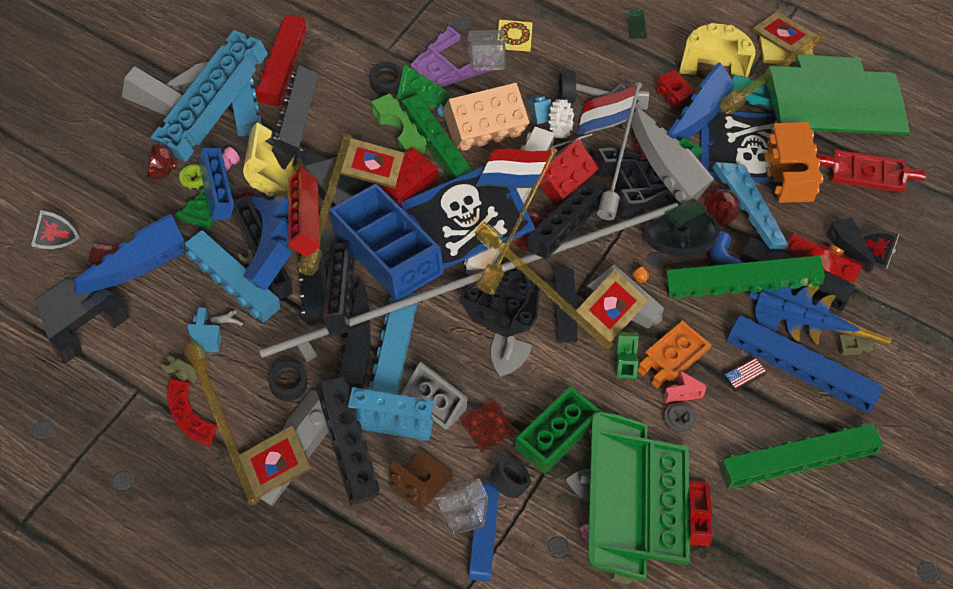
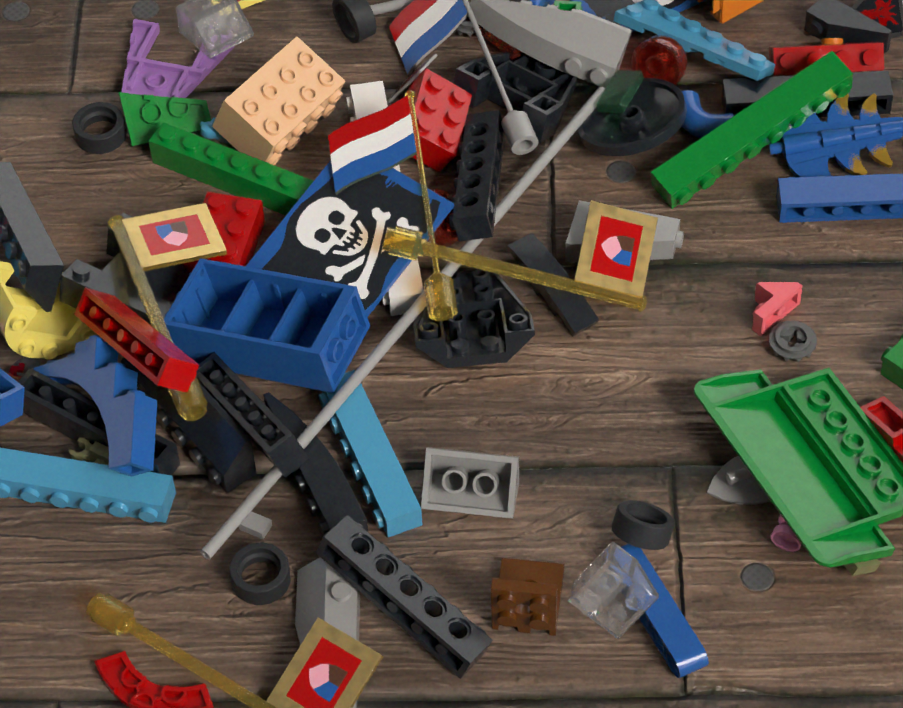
camera: 25 degrees left, 5 degrees down
olive plate [161,356,198,383] -> none
dark azure brick [188,308,222,352] -> none
light grey bar [211,310,243,326] -> none
dark azure fence [348,387,434,441] -> none
bright green arch [371,93,427,154] -> none
clear red tile [460,400,516,452] -> none
light grey shield [491,333,532,377] -> none
green brick [515,386,601,474] -> none
dark azure slope [525,95,552,124] -> none
white gear [549,100,574,138] -> none
green brick [615,332,639,379] -> none
orange hinge [632,266,649,283] -> none
orange tile [637,320,711,388] -> none
tile [723,357,767,392] -> none

